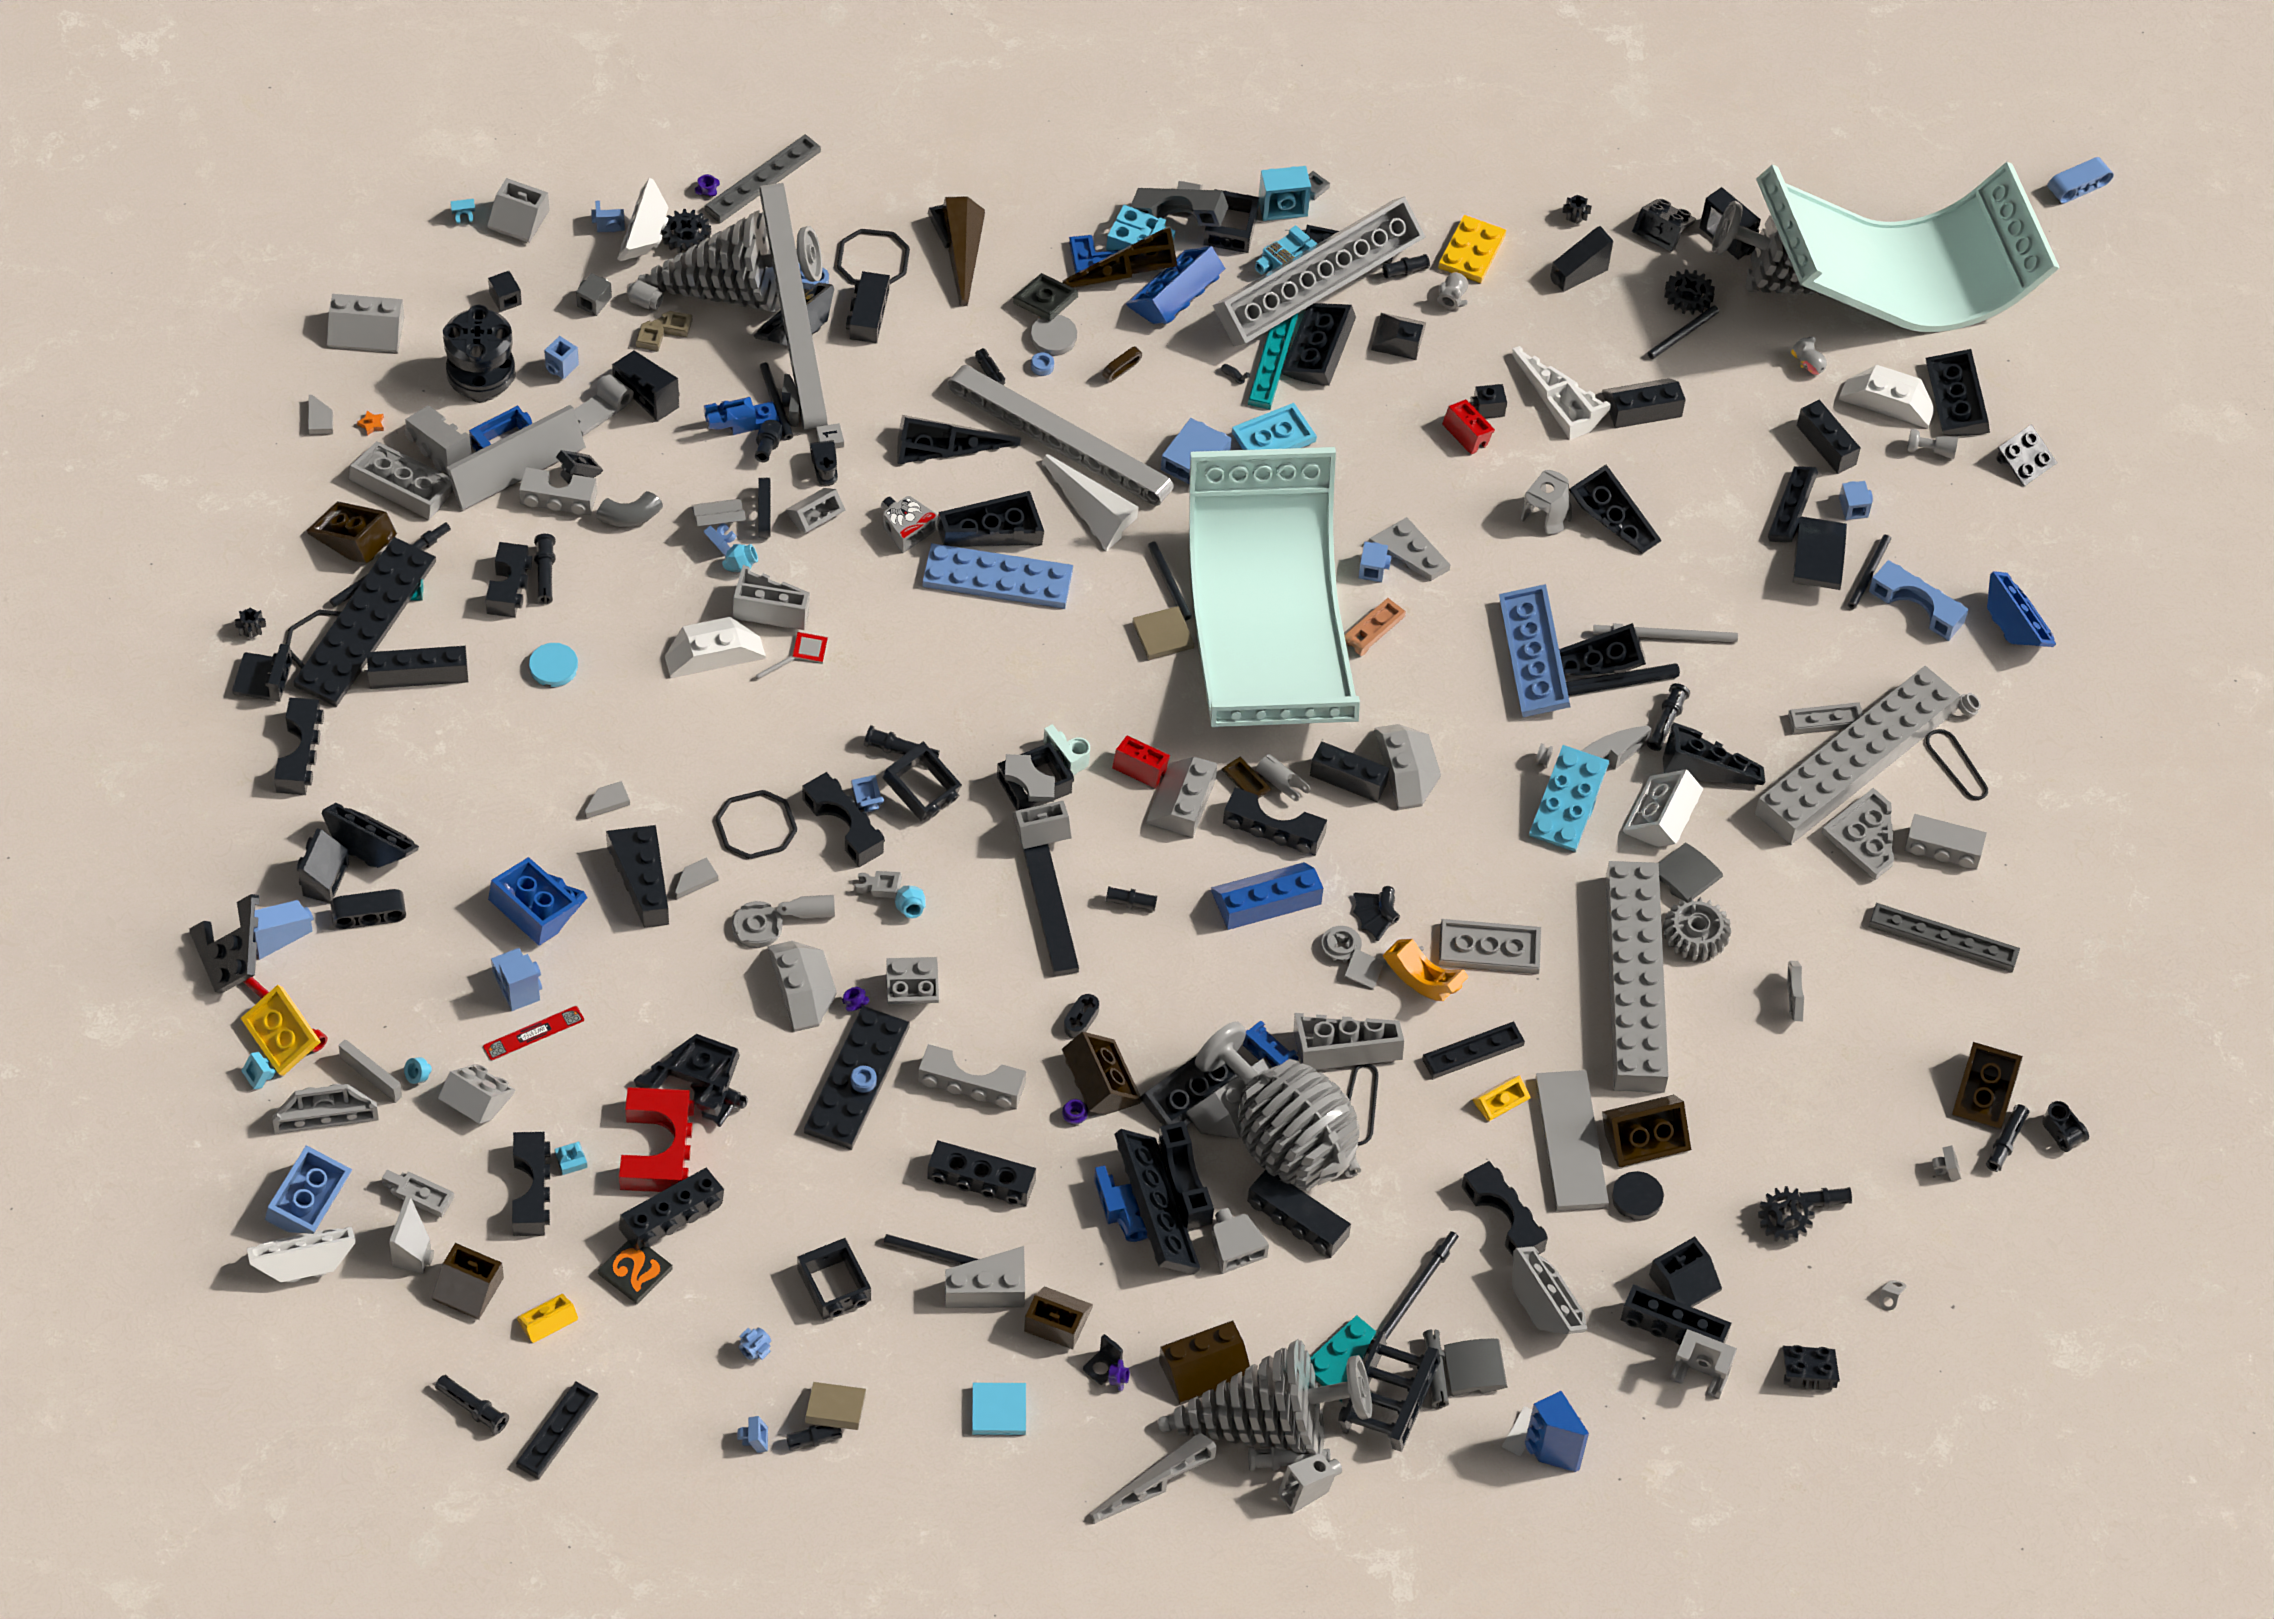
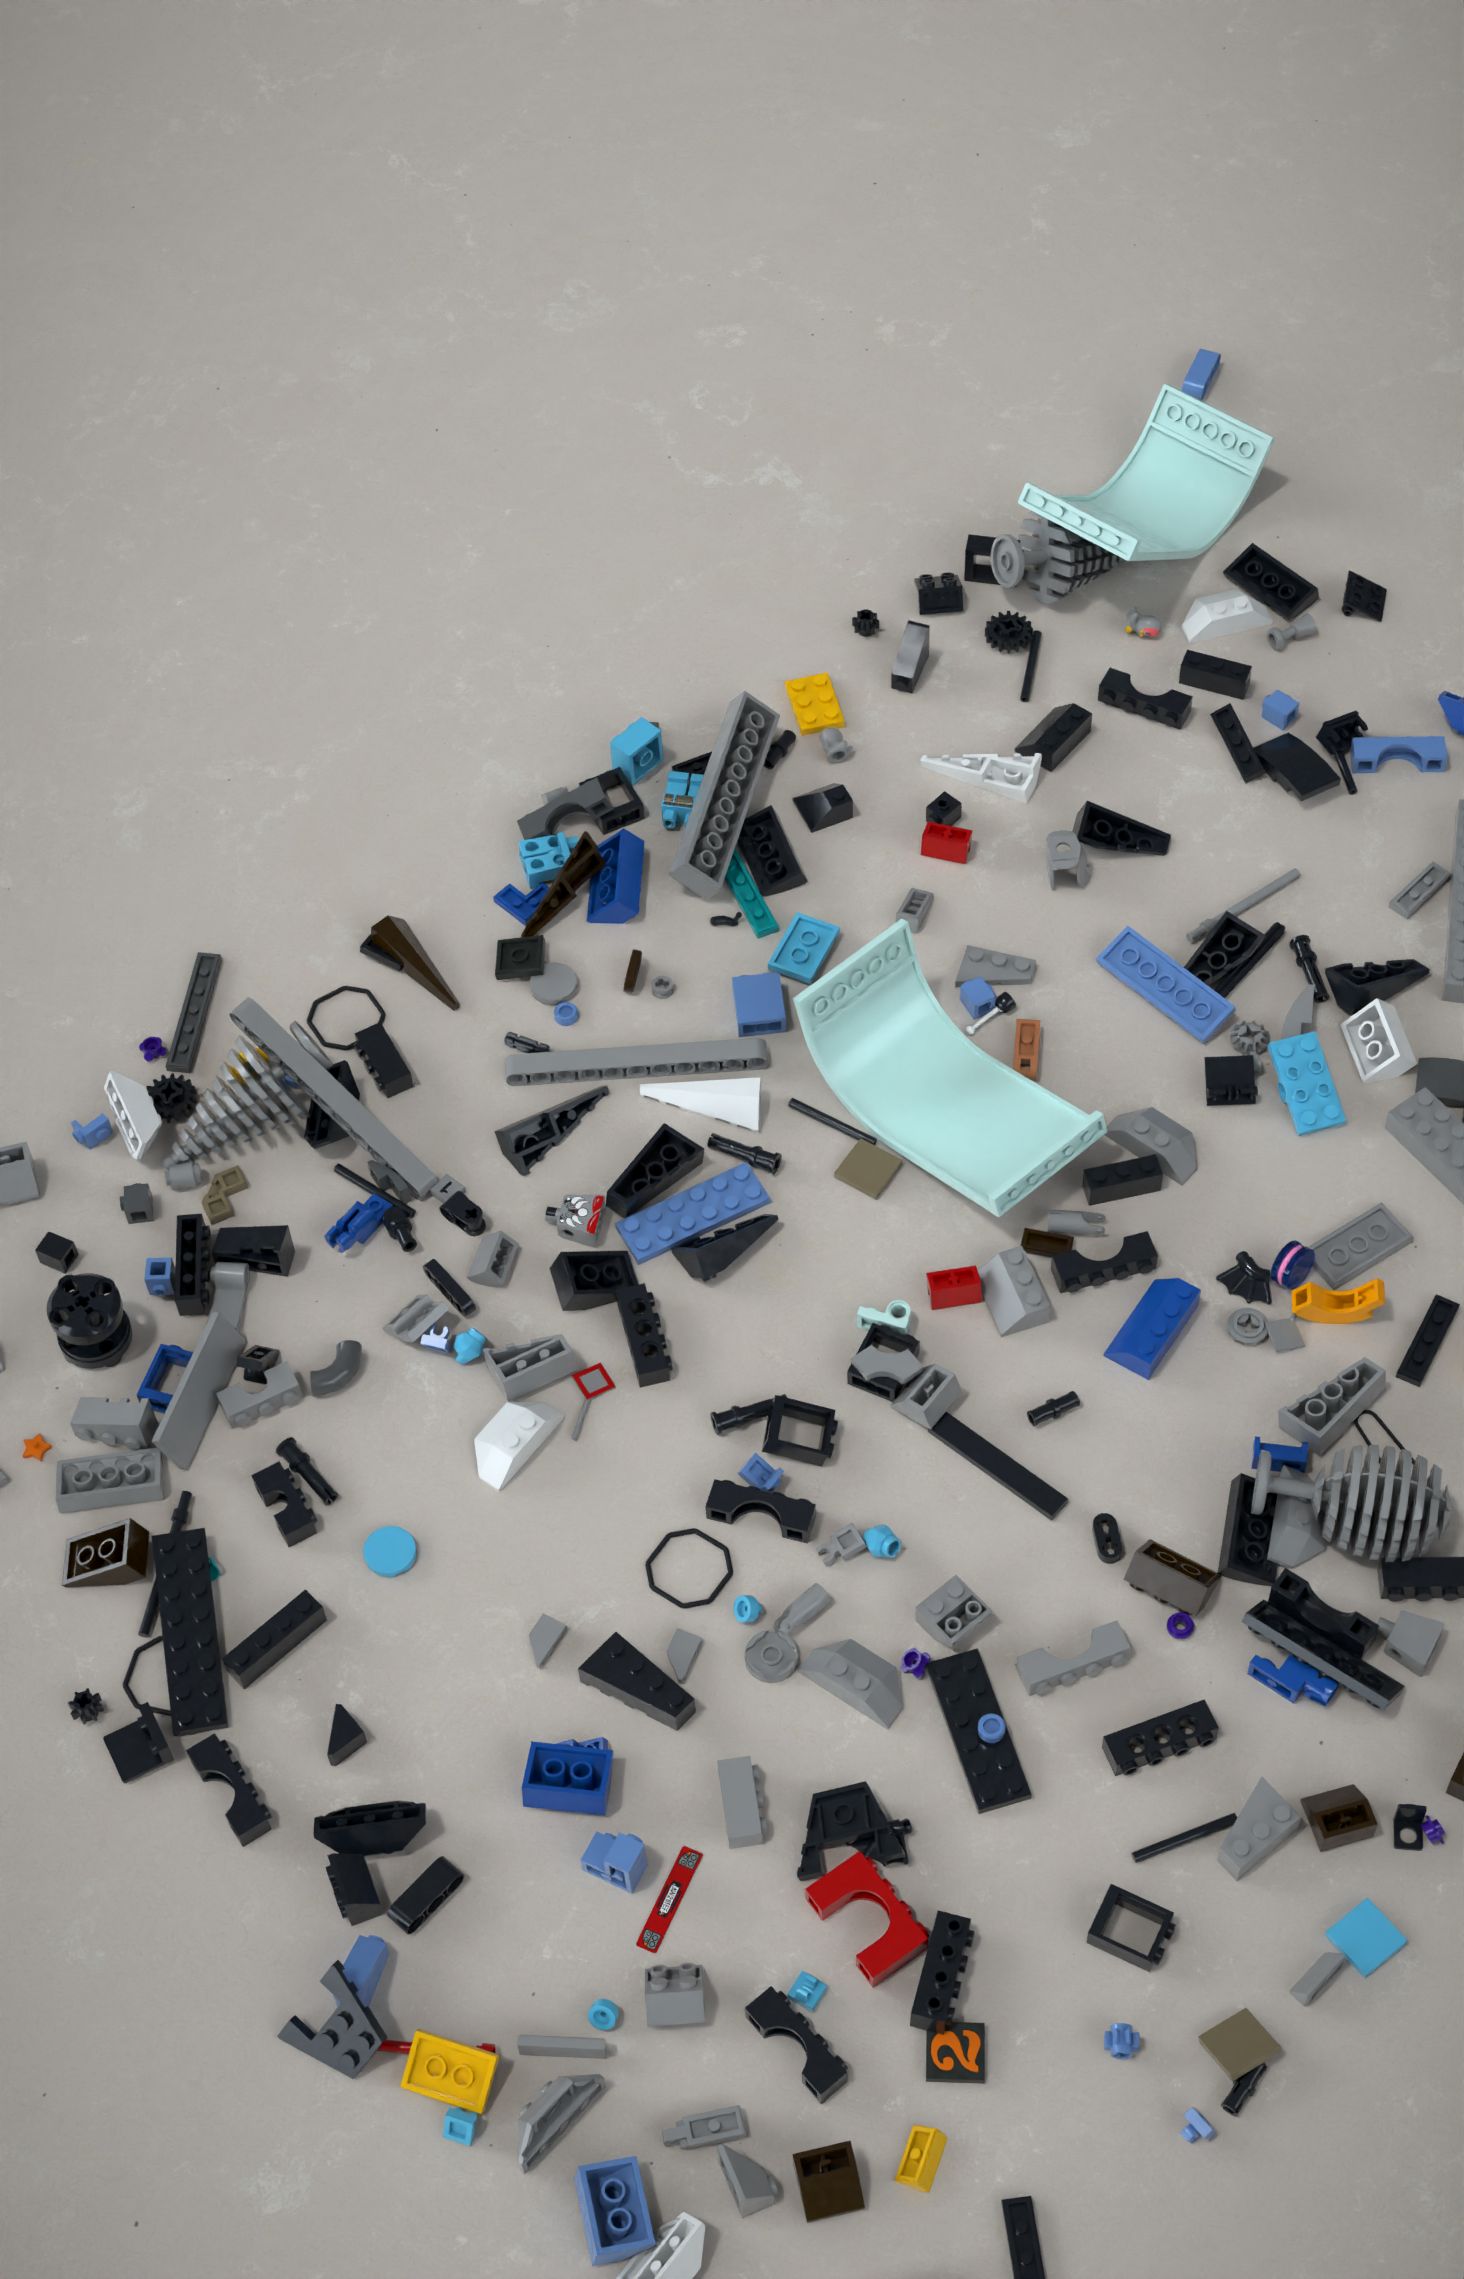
camera: 30 degrees left, 0 degrees up
none -> black brick [175,1213,211,1316]
none -> black slope [327,1704,367,1766]
none -> black slope [549,1251,638,1311]
none -> black brick [615,1283,673,1388]
none -> light grey bush [652,976,673,999]
none -> black wedge [671,1214,779,1281]
none -> black pin [707,1133,782,1174]
none -> light grey brick [717,1756,767,1849]
none -> medium azure tile [734,1595,762,1623]
none -> light grey slope [895,888,934,933]
none -> hinge [965,992,1016,1035]
none -> black arch [1098,667,1193,730]
none -> black hinge [1204,1055,1258,1106]
none -> light grey gear [1230,1021,1269,1054]
none -> clear blue head [1270,1240,1315,1290]
none -> light grey slope [1290,1952,1345,2007]
none -> black hinge [1316,710,1368,755]

